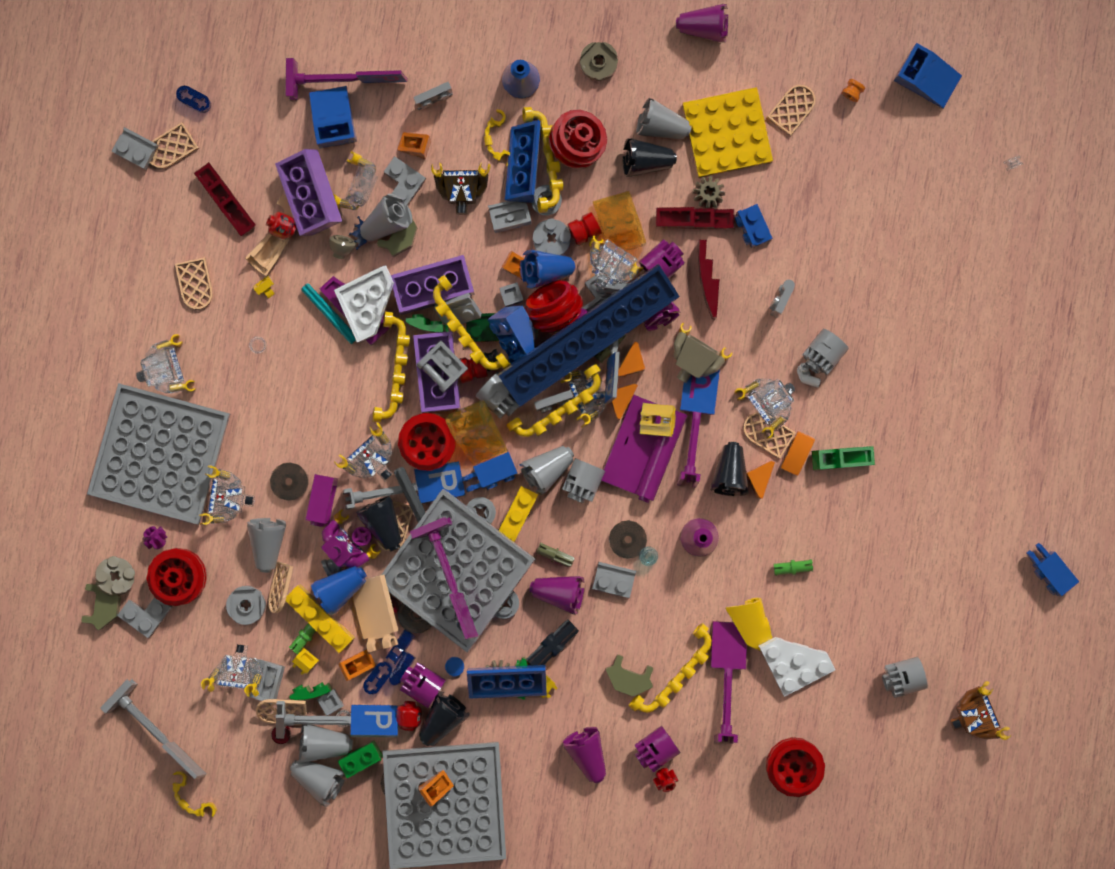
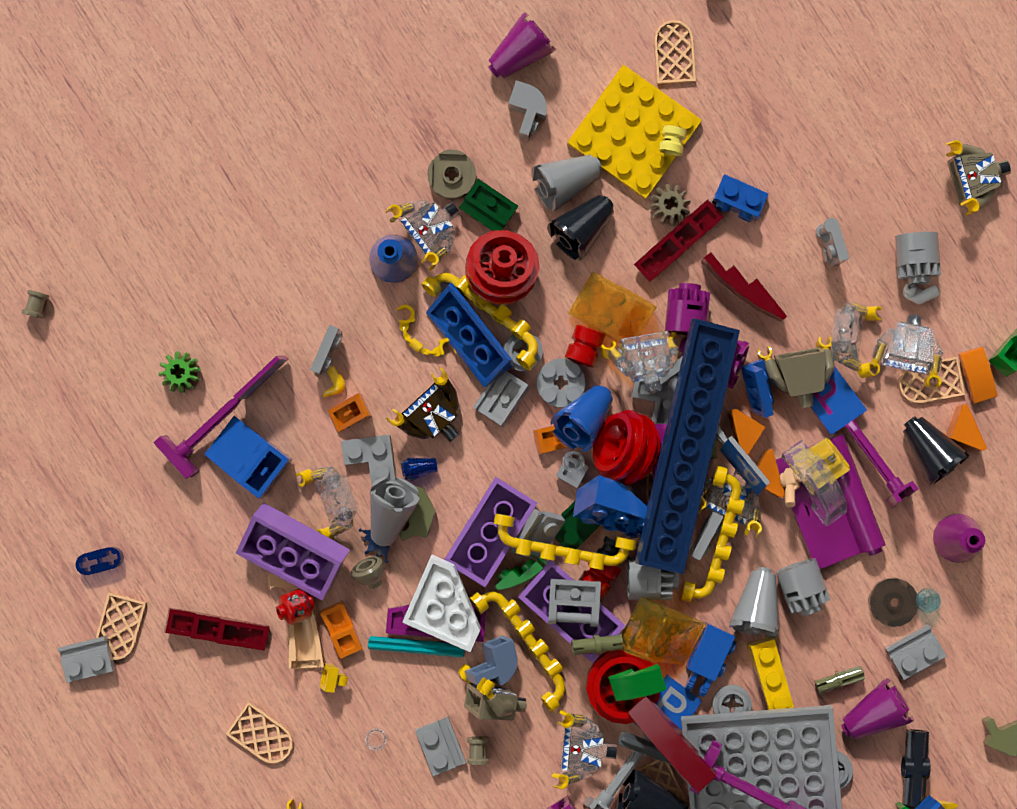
camera: 40 degrees left, 0 degrees up
none -> bright green gear [158,351,201,393]
none -> orange slope [320,601,363,659]
none -> yellow animal [323,366,345,398]
none -> torso [385,200,460,271]
none -> clear blue cone [401,457,438,481]
none -> light grey plate [415,716,466,776]
none -> dark green plate [458,179,519,231]
none -> dark tan torso [458,663,527,720]
none -> sand blue brick [465,635,518,685]
none -> dark tan bush [467,736,489,765]
none -> light grey brick [508,80,547,140]
none -> clear bush [562,451,585,473]
none -> olive pin [571,634,623,656]
none -> green slope [608,664,667,701]
none -> dark red slope [628,696,717,793]
none -> light yellow wheel [658,125,687,156]
none -> blue bracket [741,359,774,418]
none -> light nougat piece [780,467,813,508]
none -> clear arch [782,440,847,526]
none -> clear torso [831,302,882,378]
none -> torso [945,140,1011,216]

